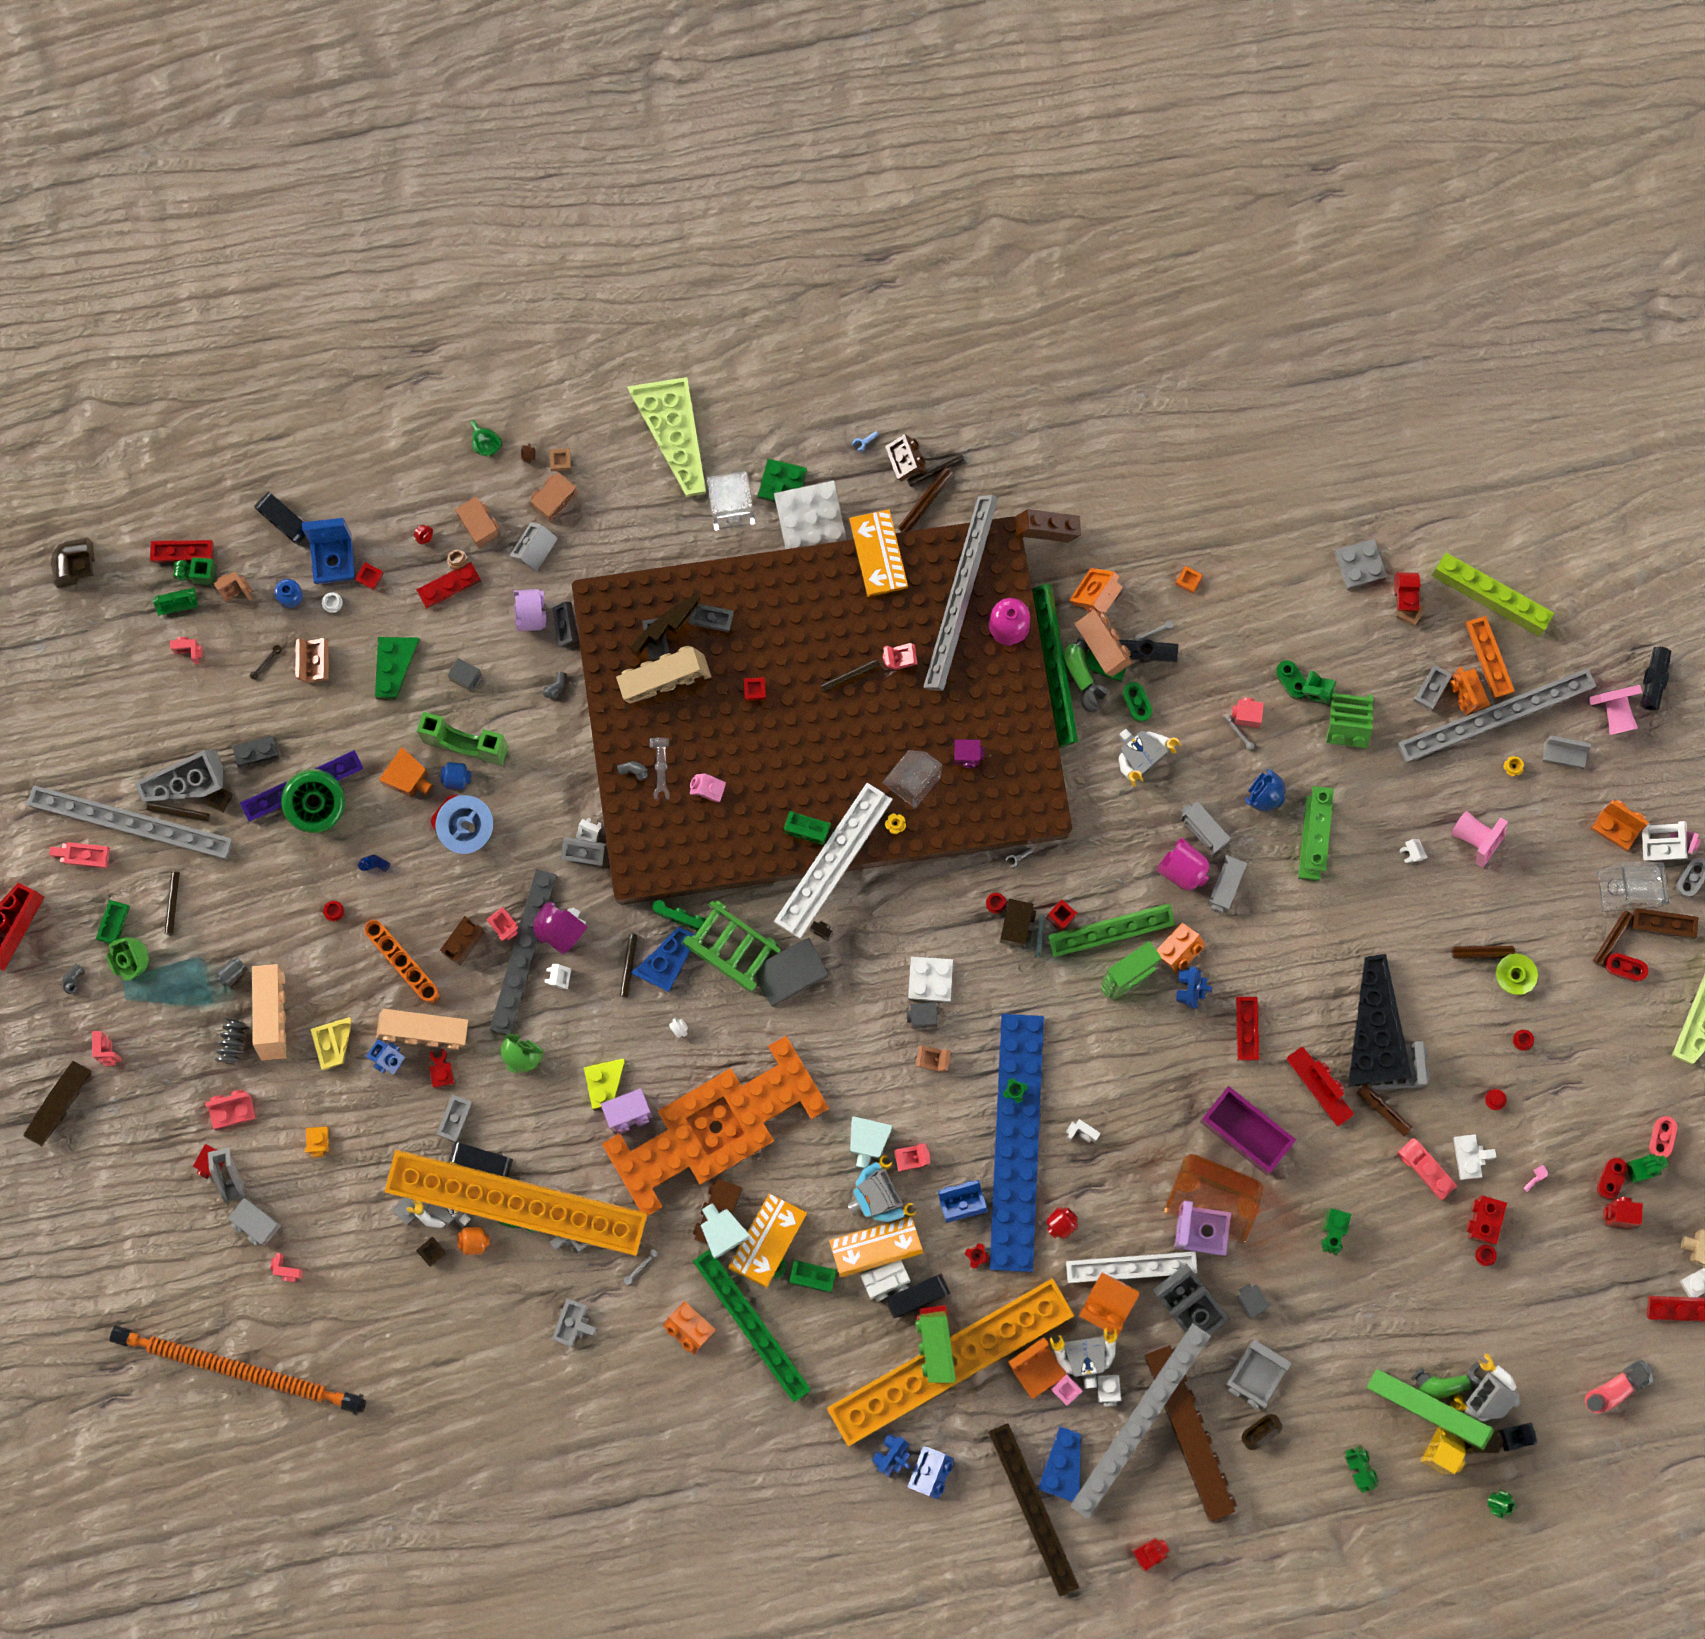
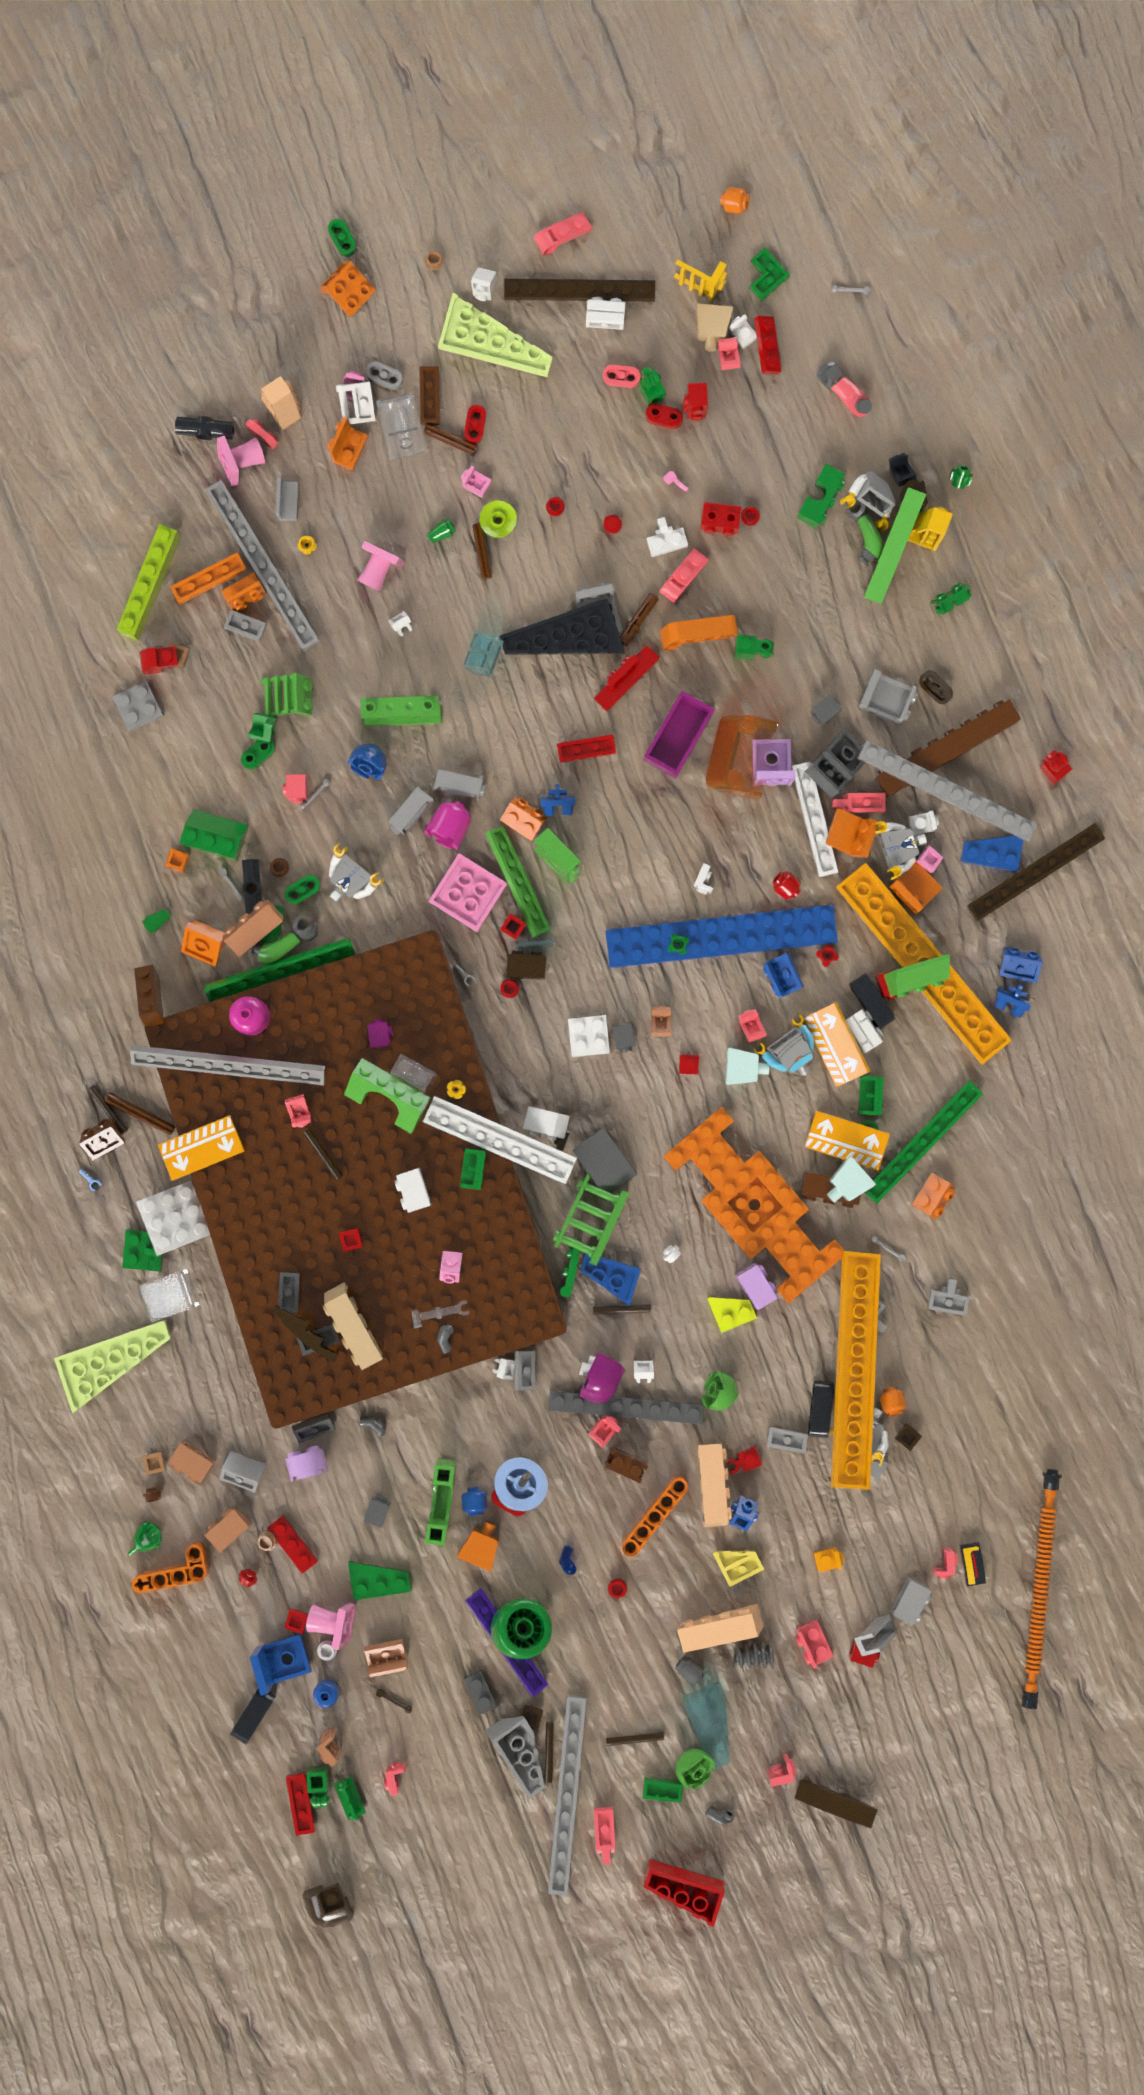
camera: 100 degrees left, 10 degrees up
none -> orange beam [132,1542,209,1593]
none -> green cone [141,908,171,934]
none -> green slope [179,809,249,862]
none -> coral plate [245,419,278,450]
none -> light nougat wedge [261,376,301,430]
none -> reddish brown plate [270,858,289,877]
none -> bright pink plant [306,1602,357,1650]
none -> bright green arch [344,1058,430,1133]
none -> white brick [394,1168,432,1213]
none -> green cone [427,518,456,544]
none -> bright pink plate [428,854,507,932]
none -> bright pink bracket [461,465,492,498]
none -> clear light blue piece [463,631,504,677]
none -> white brick [523,1106,570,1141]
none -> orange beam [659,615,739,651]
none -> red plate [679,1055,699,1075]
none -> coral bracket [718,337,740,370]
none -> green arch [797,464,846,529]
none -> coral hinge [832,793,886,813]
none -> slope [960,1542,986,1587]

